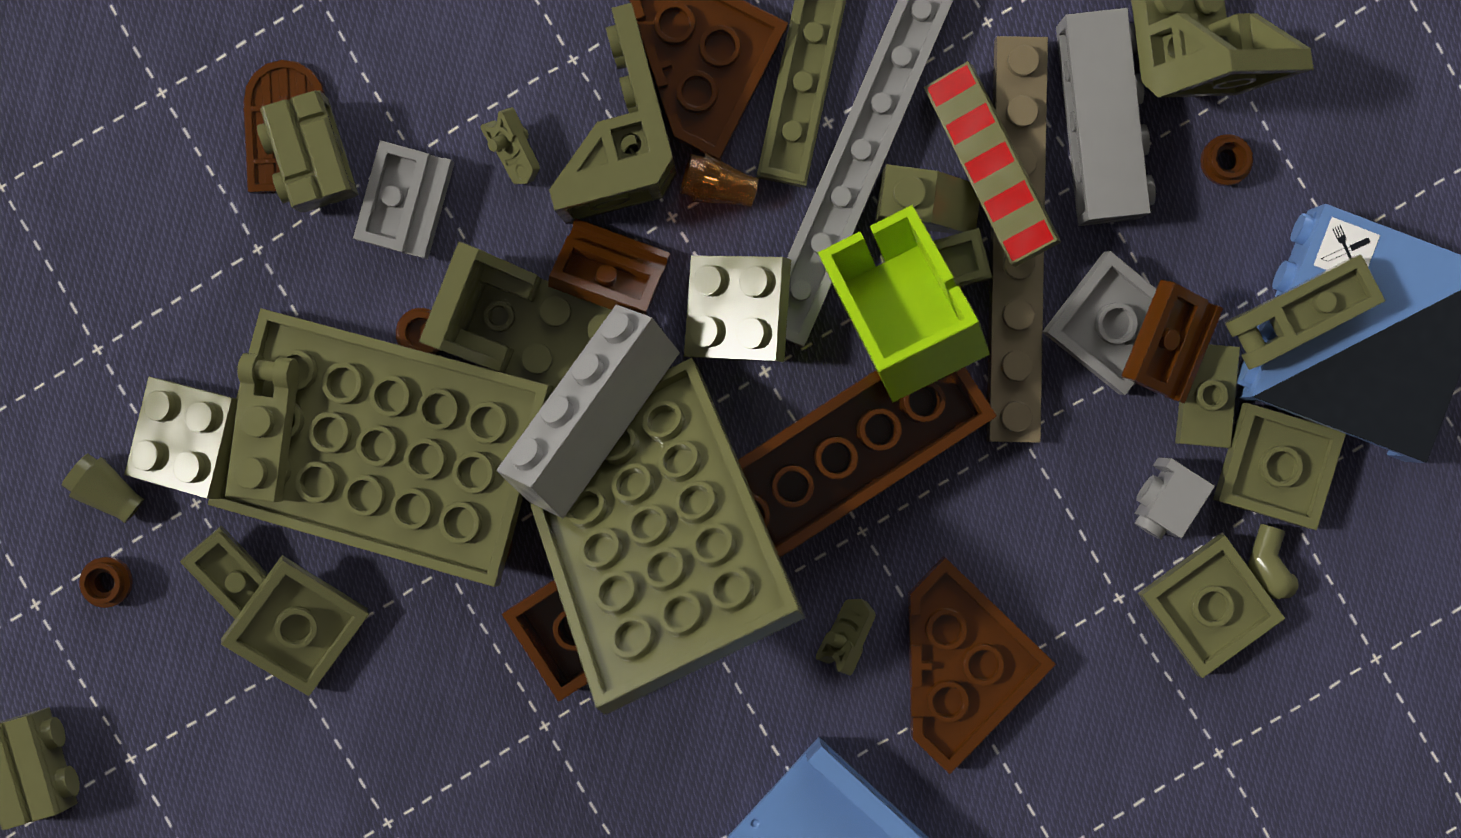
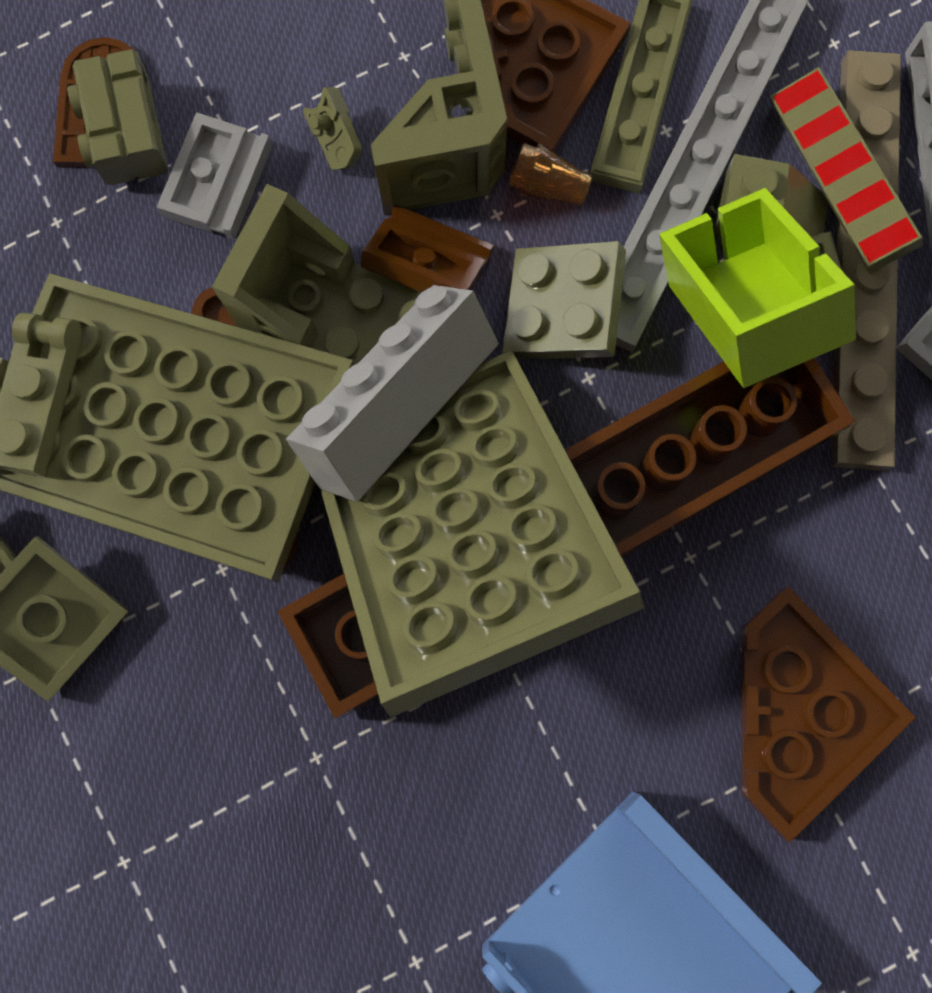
camera: 10 degrees right, 10 degrees down
olive piece [816,599,876,676] -> none

